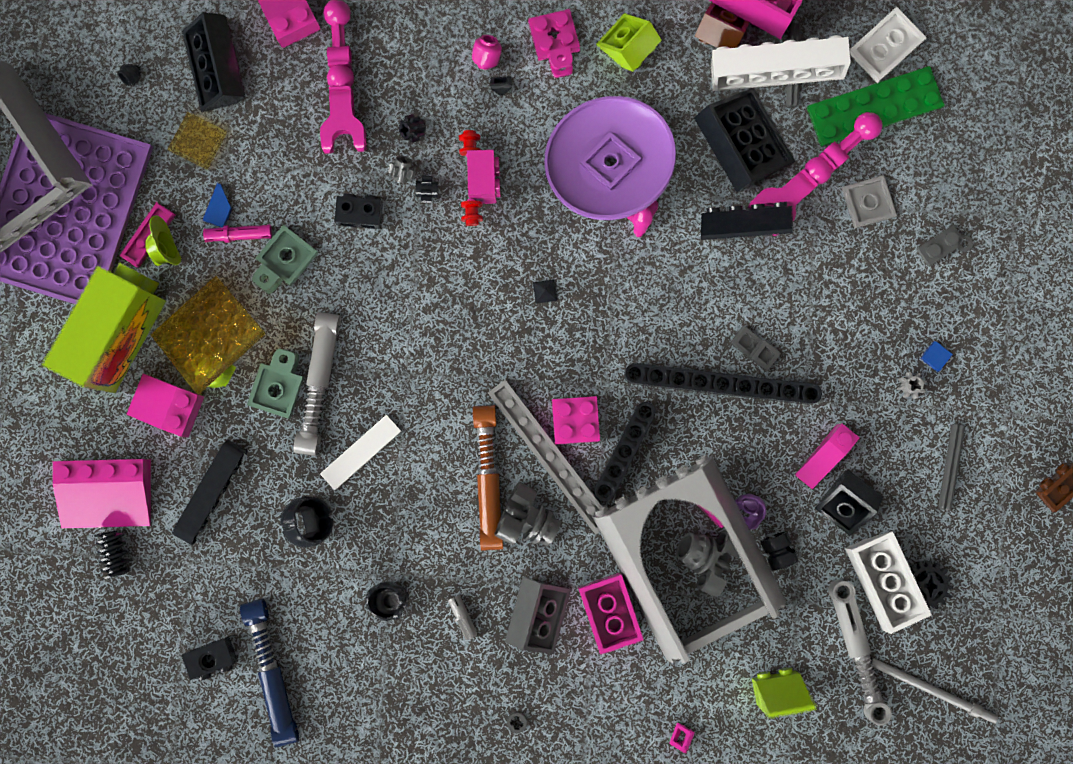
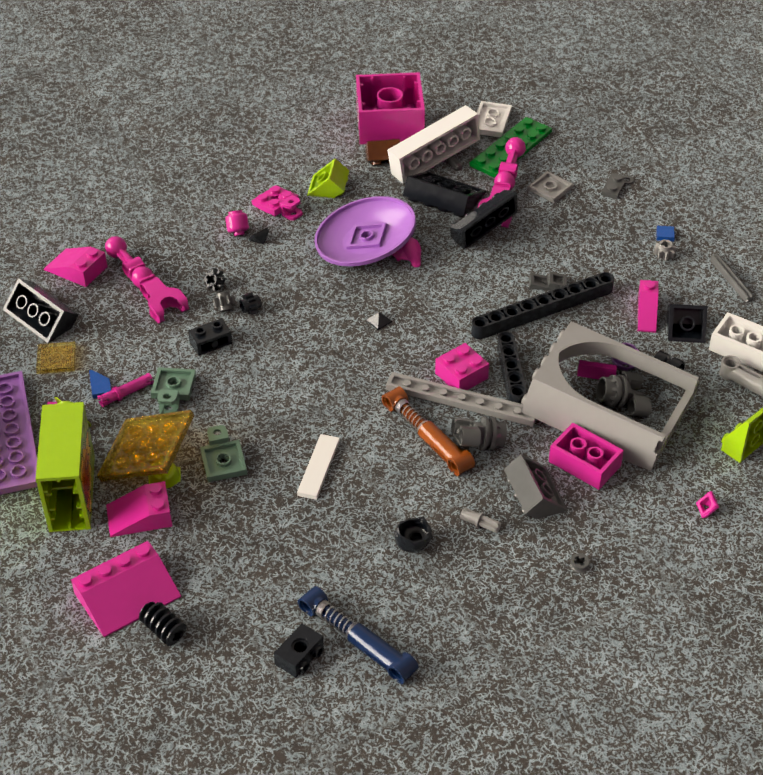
camera: 30 degrees left, 40 degrees down
black beam [172,439,248,545] -> none
black piece [280,496,334,548] -> none
light grey piece [293,312,341,456] -> none
dark pink brick [459,130,500,226] -> none

